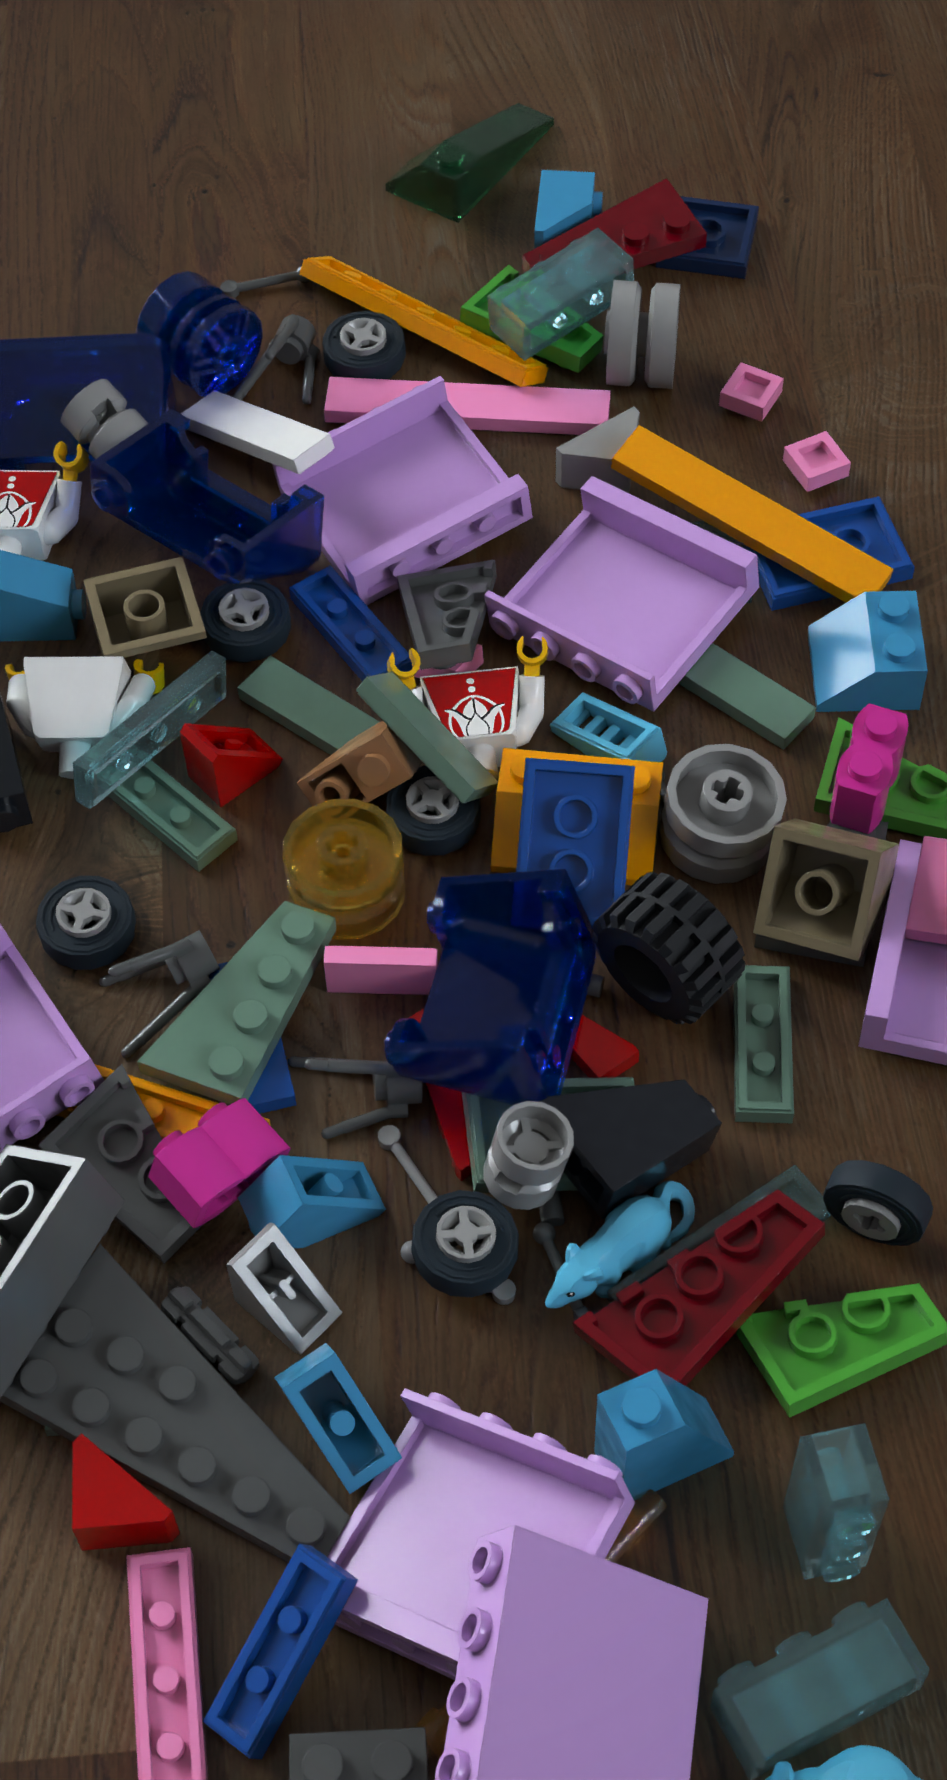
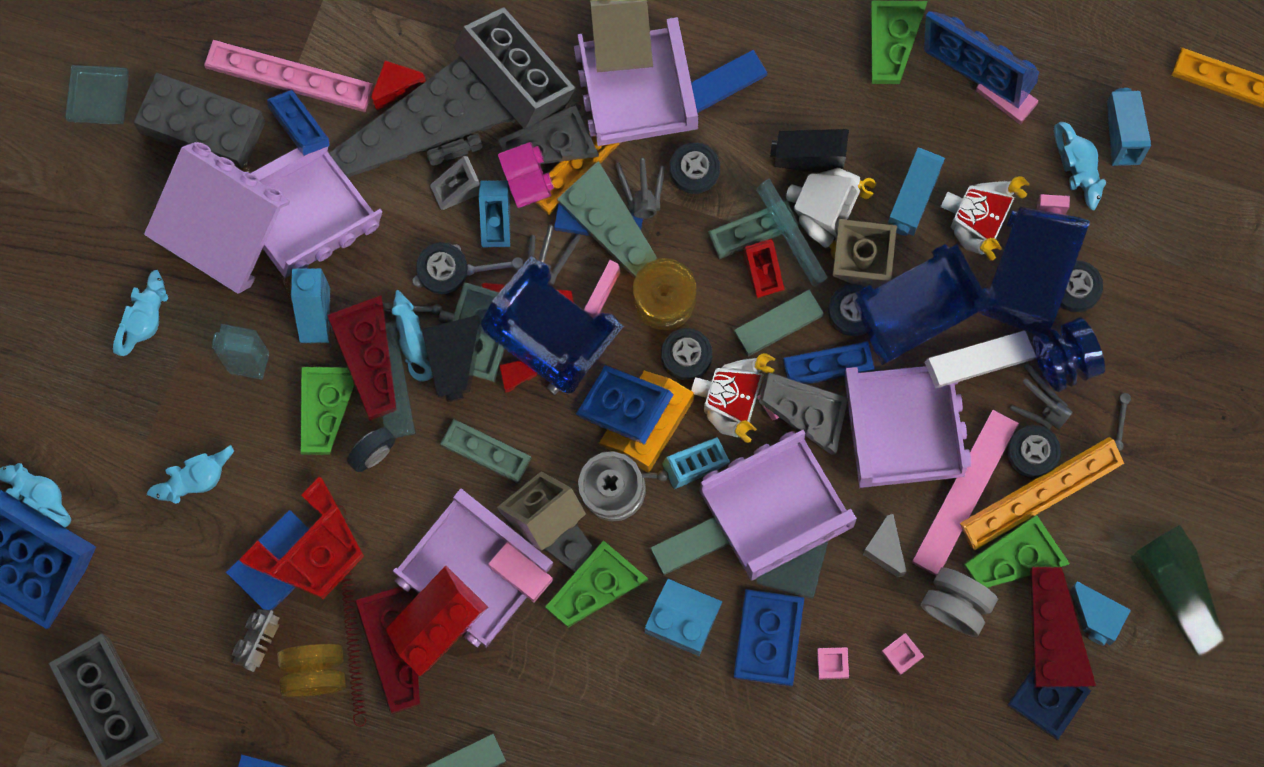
camera: 115 degrees right, 20 degrees up
light grey wheel [60,379,155,474] -> none
dark azure slope [274,1343,402,1494] -> none
medium nougat slope [297,720,422,826] -> none
sand green tile [356,672,498,803] -> none
light grey wheel [483,1101,574,1210] -> none
clear light blue brick [487,228,634,361] -> none
black tyre [593,872,746,1025] -> none
light orange tile [611,425,894,603] -> none
clear light blue brick [710,1598,930,1780] -> none
dark pink brick [830,703,908,834] -> none

